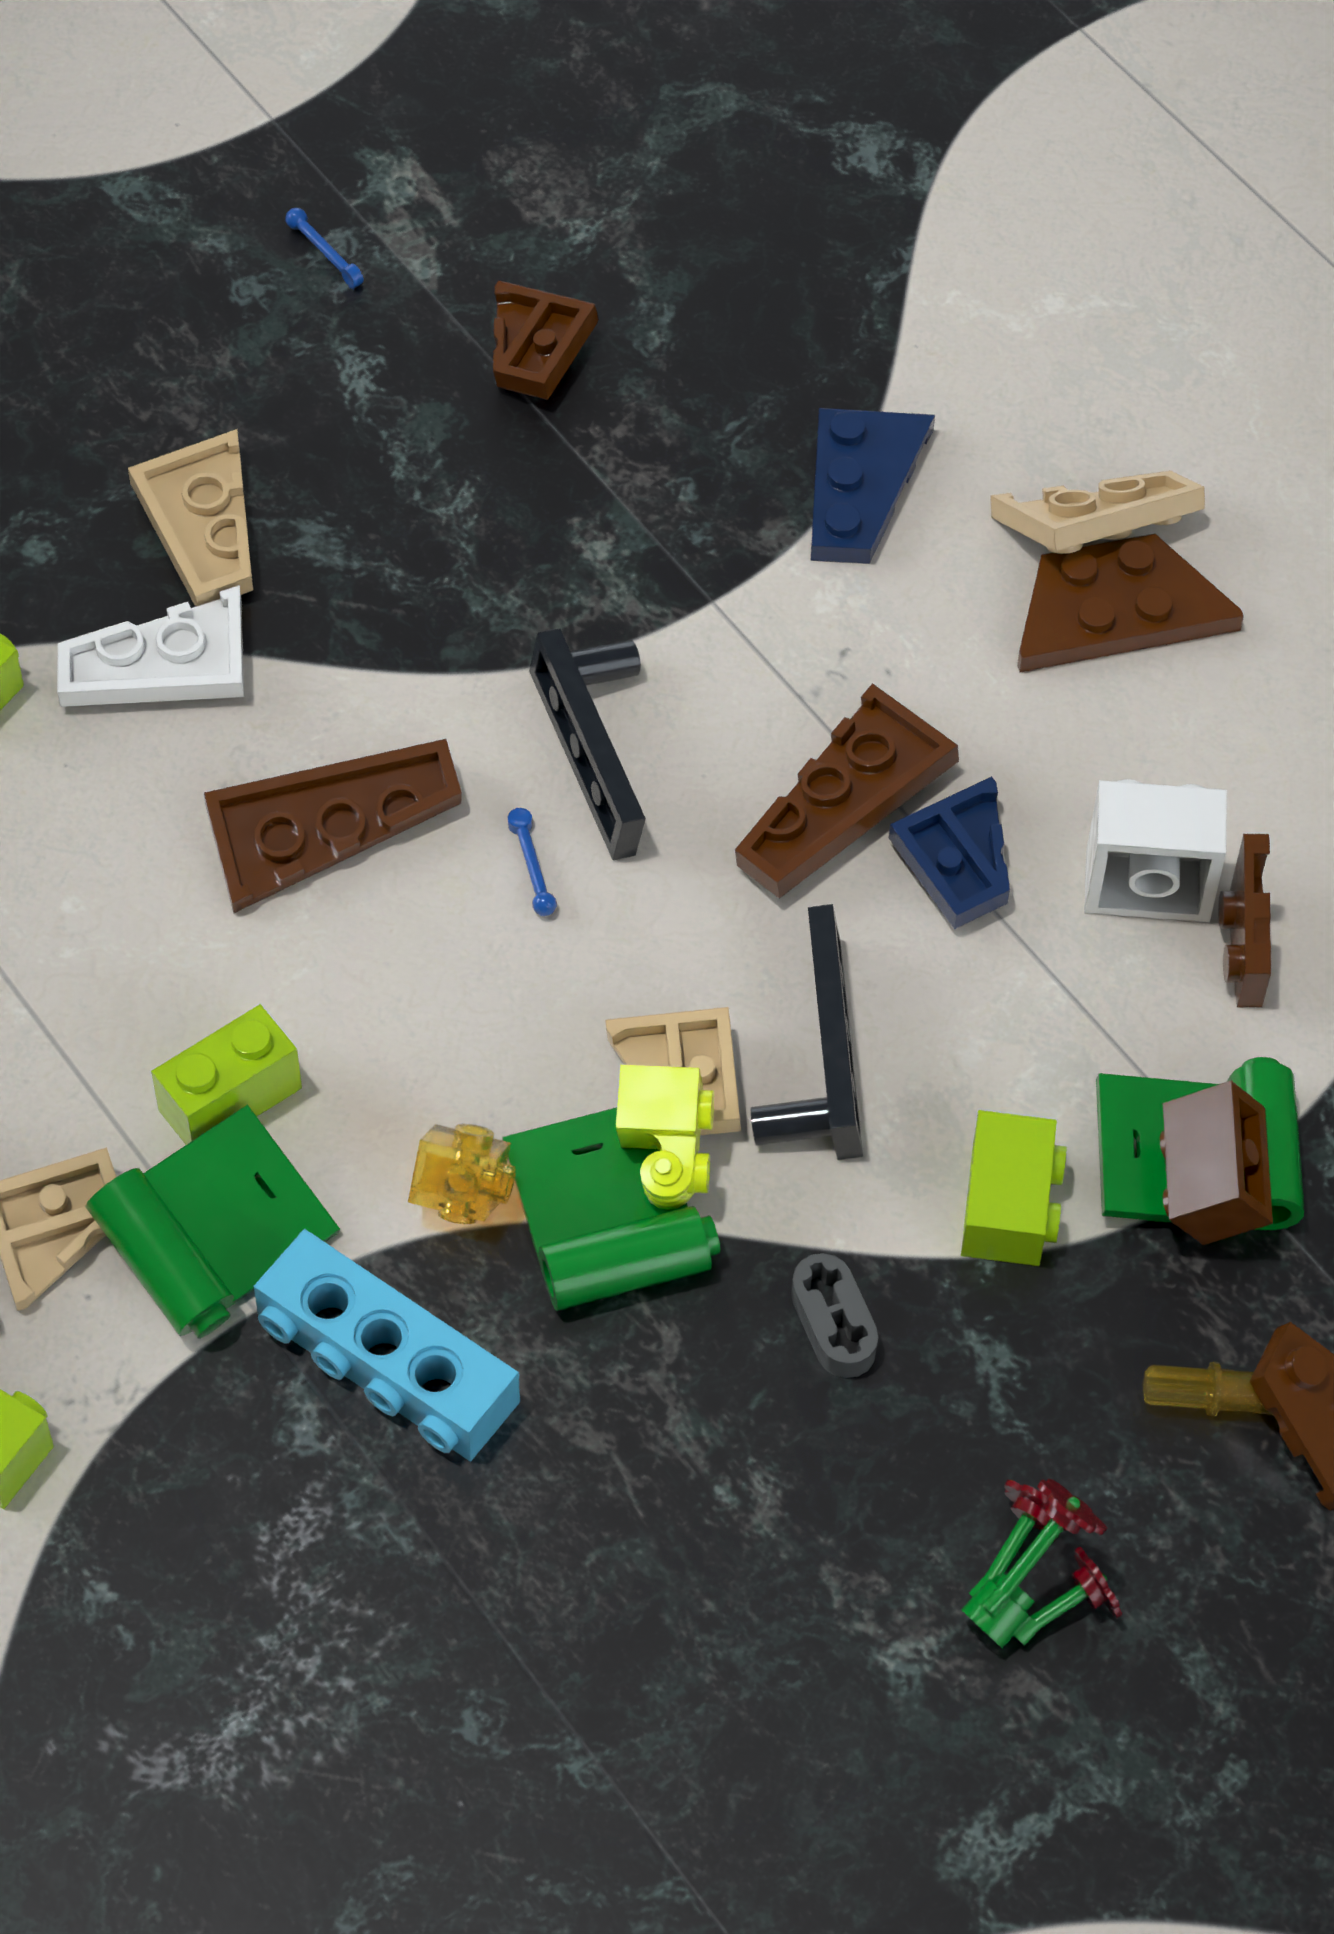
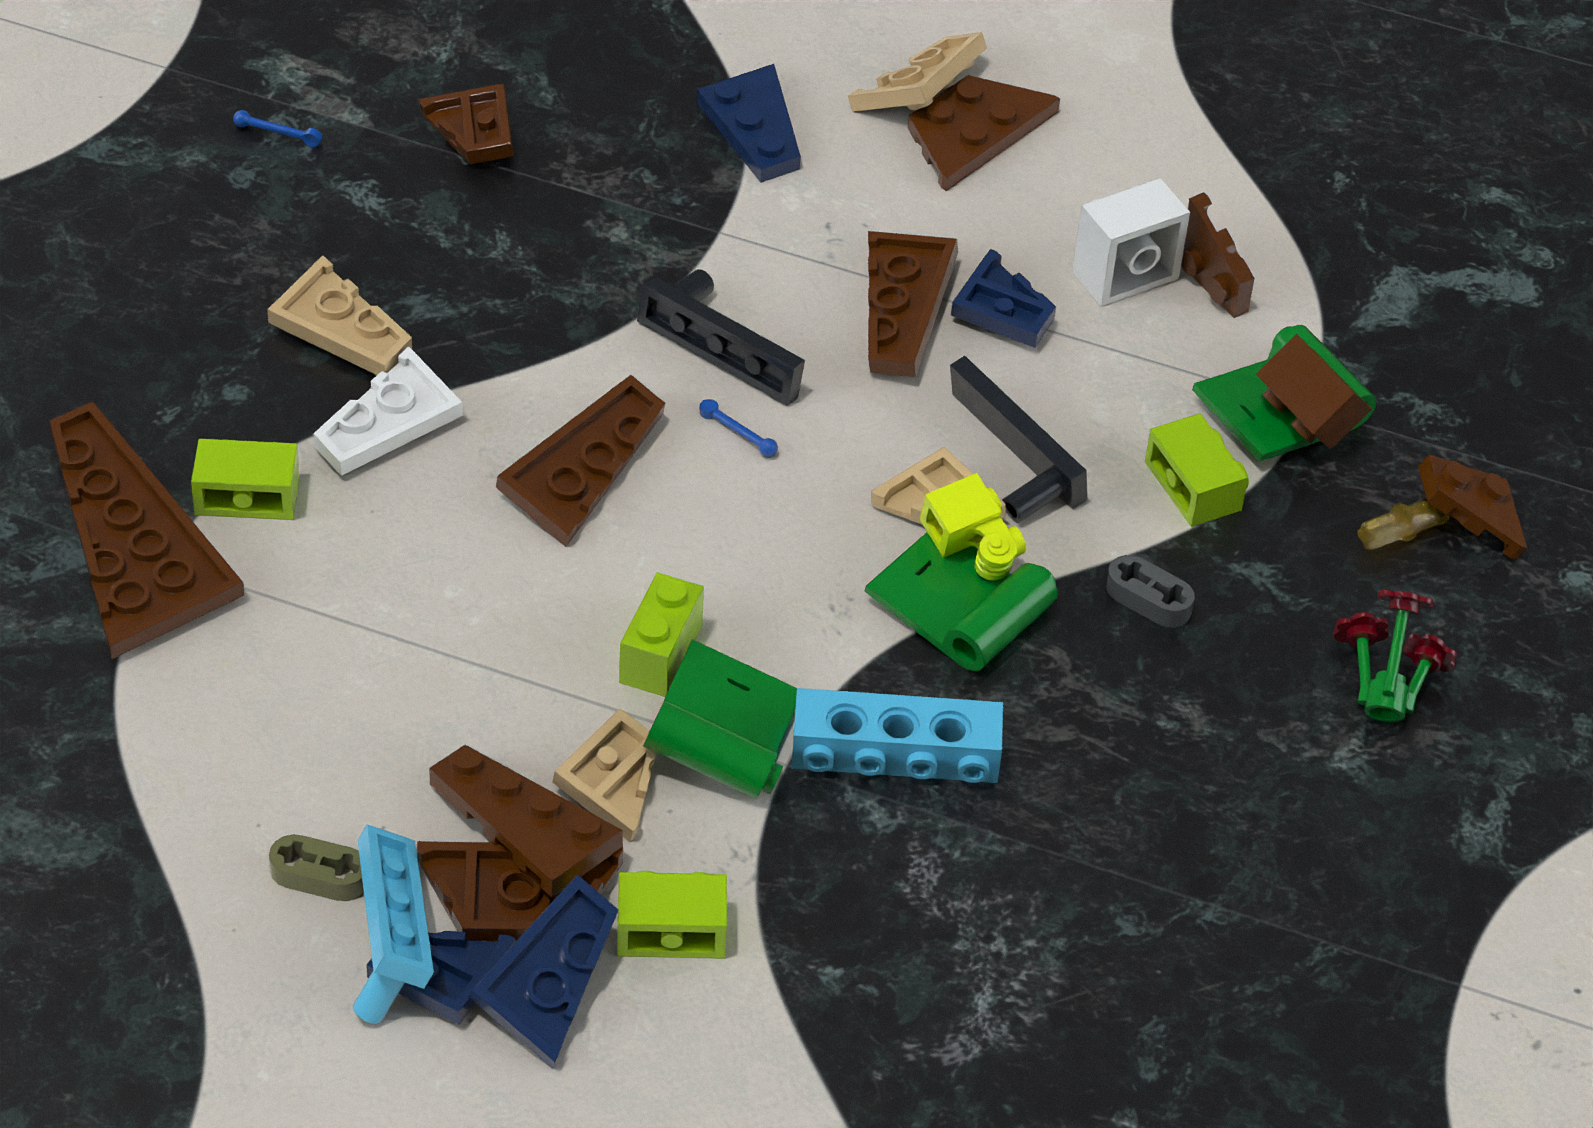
camera: 35 degrees left, 10 degrees down
clear yellow brick [408,1124,516,1225] -> none

